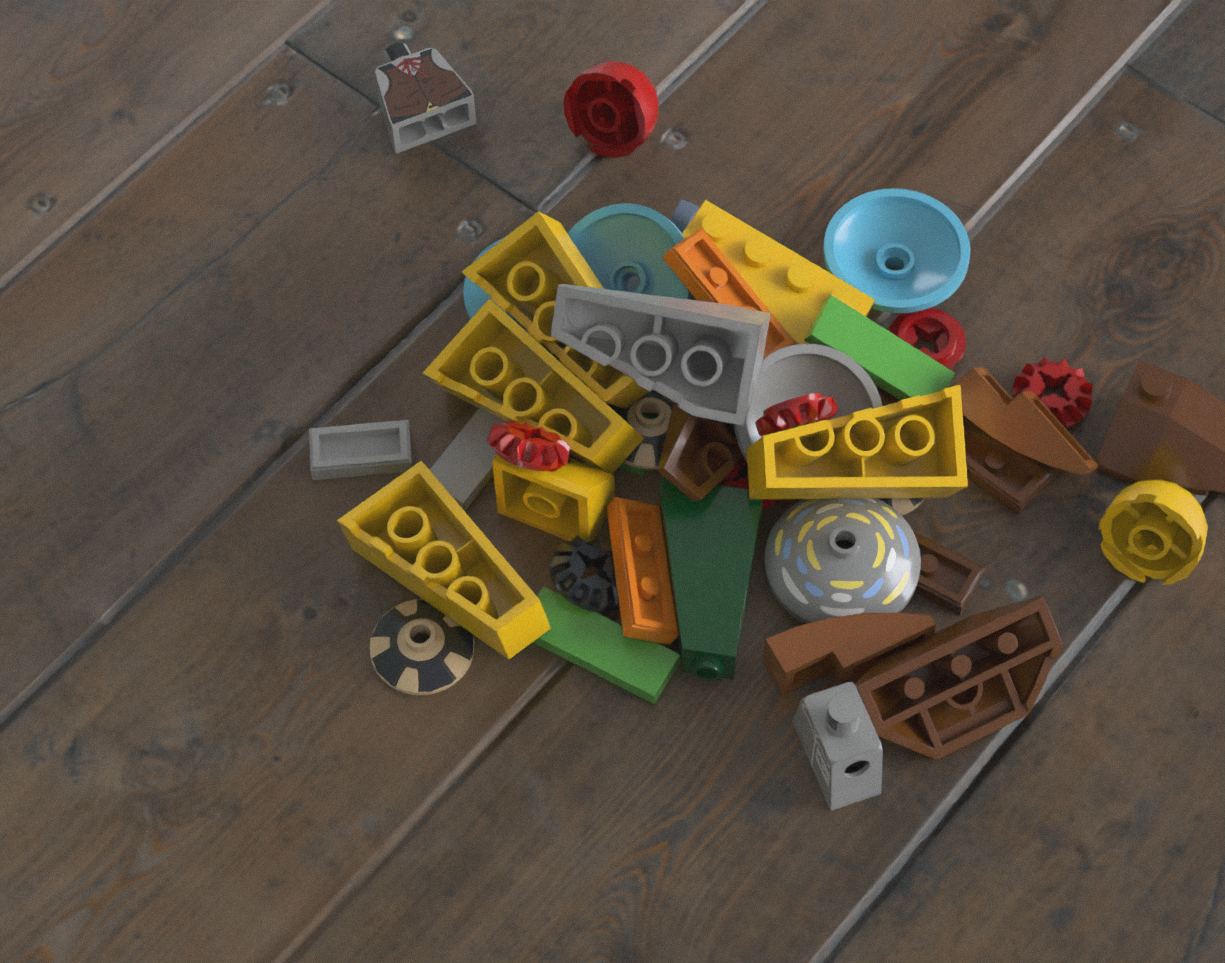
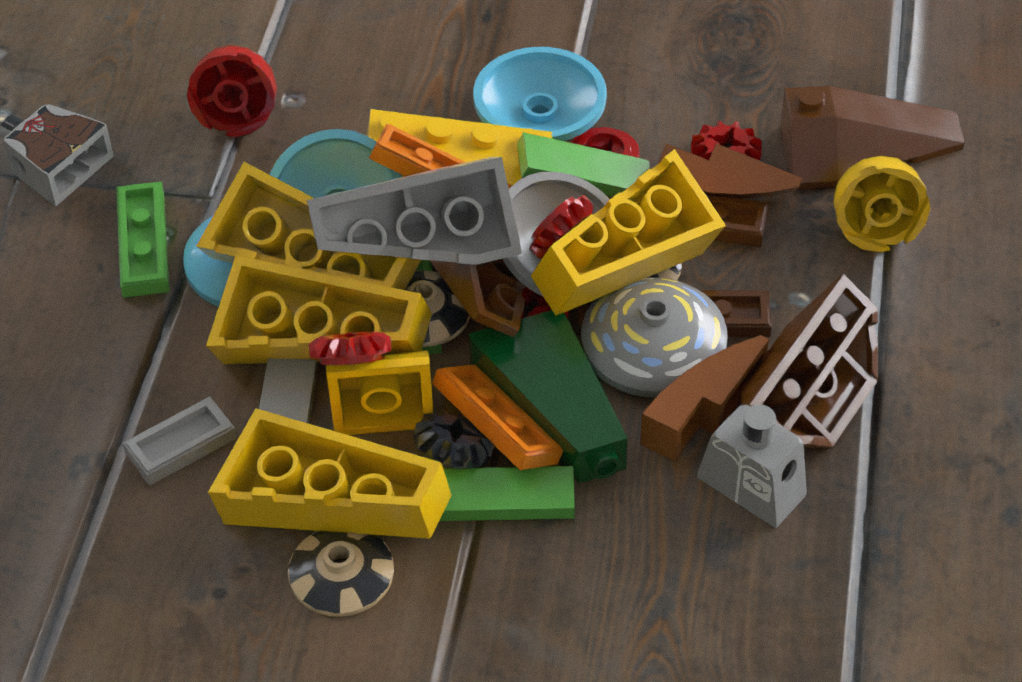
camera: 30 degrees left, 10 degrees down
none -> bright green tile [116,181,170,298]

